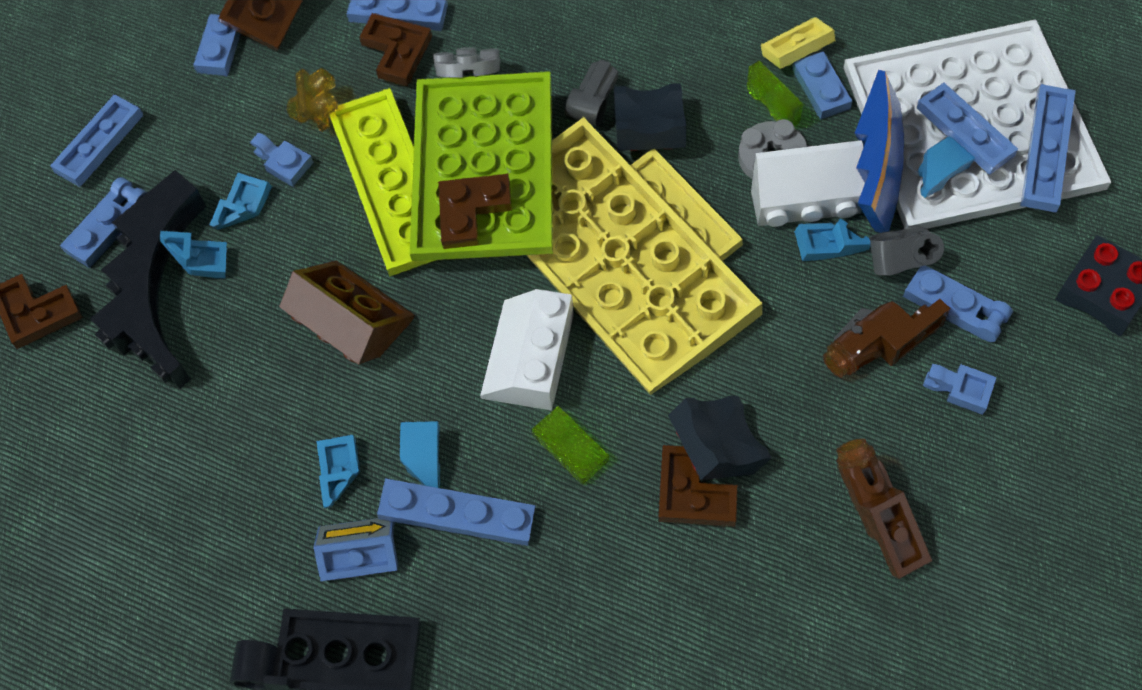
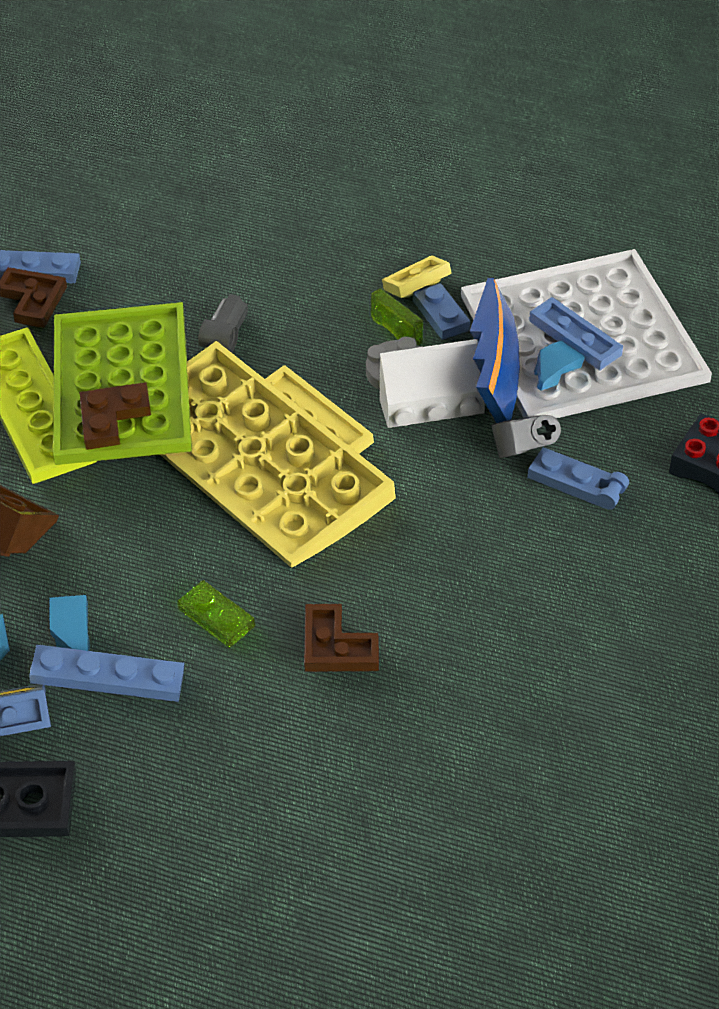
camera: 10 degrees left, 15 degrees down
light grey plate [433,47,500,78] -> none
white slope [480,289,574,411] -> none
black brick [614,83,686,151] -> none
black brick [668,395,771,480] -> none
dark azure slope [794,218,870,261] -> none
reddish brown plate [823,299,951,377] -> none
reddish brown plate [836,438,932,579] -> none
medium blue plate [923,364,997,415] -> none
medium blue plate [1020,84,1076,213] -> none

